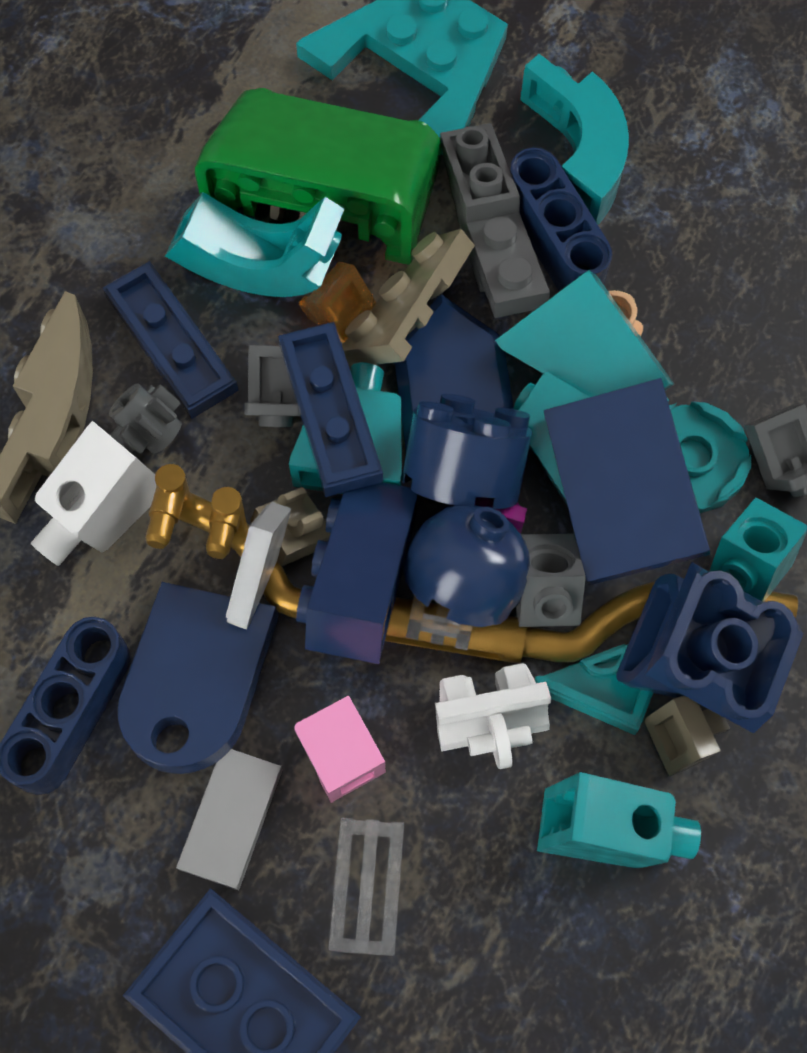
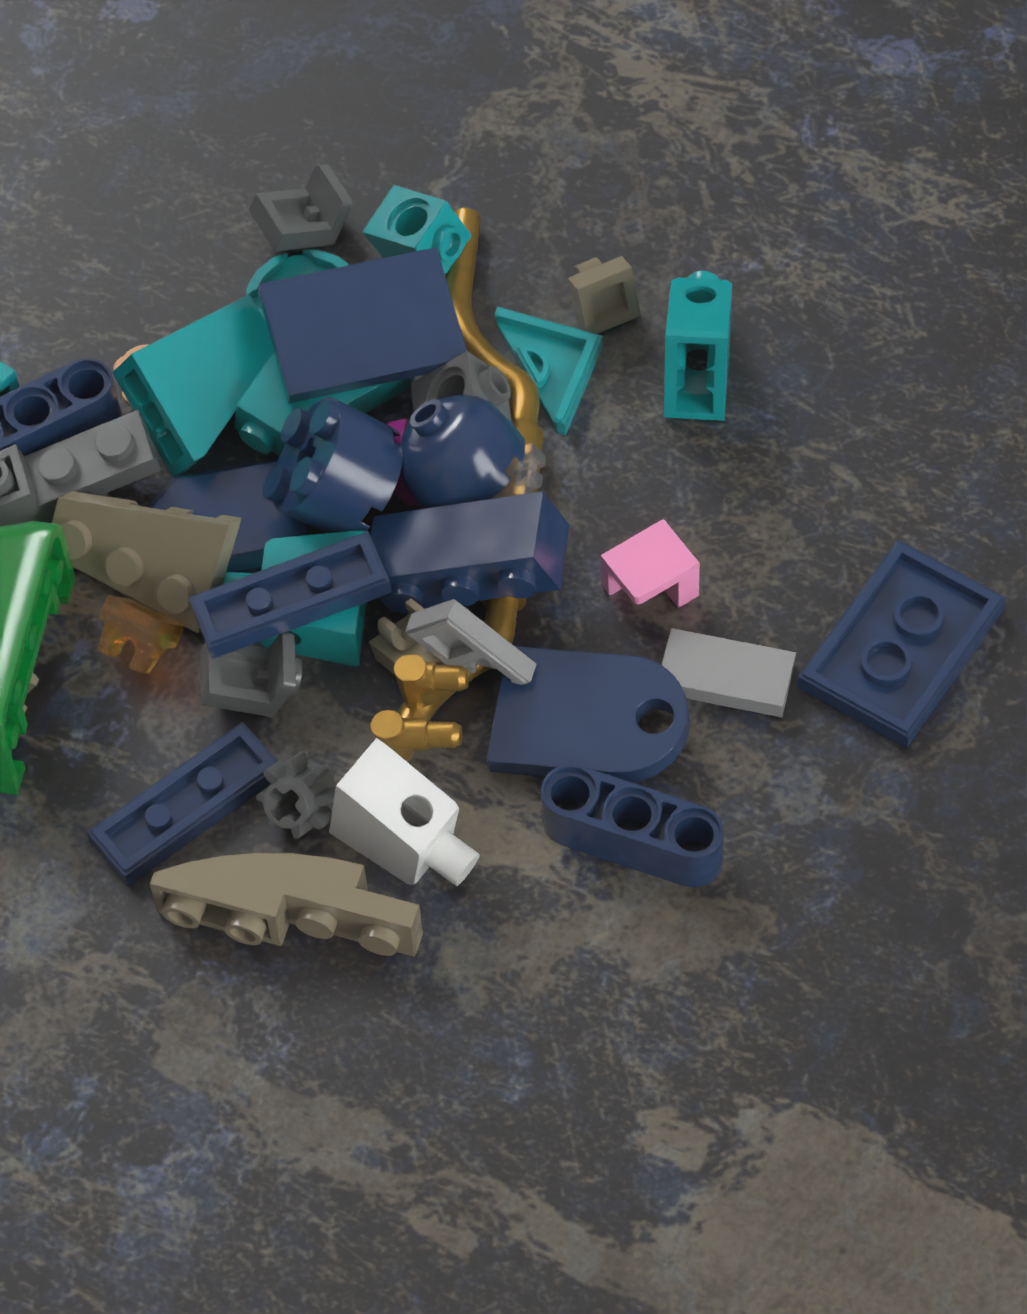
camera: 90 degrees left, 10 degrees down
teal arch [165,192,344,297] -> none
clear tile [329,817,404,957] -> none
white hips [435,663,551,769] -> none
dark blue piece [616,562,804,734] -> none

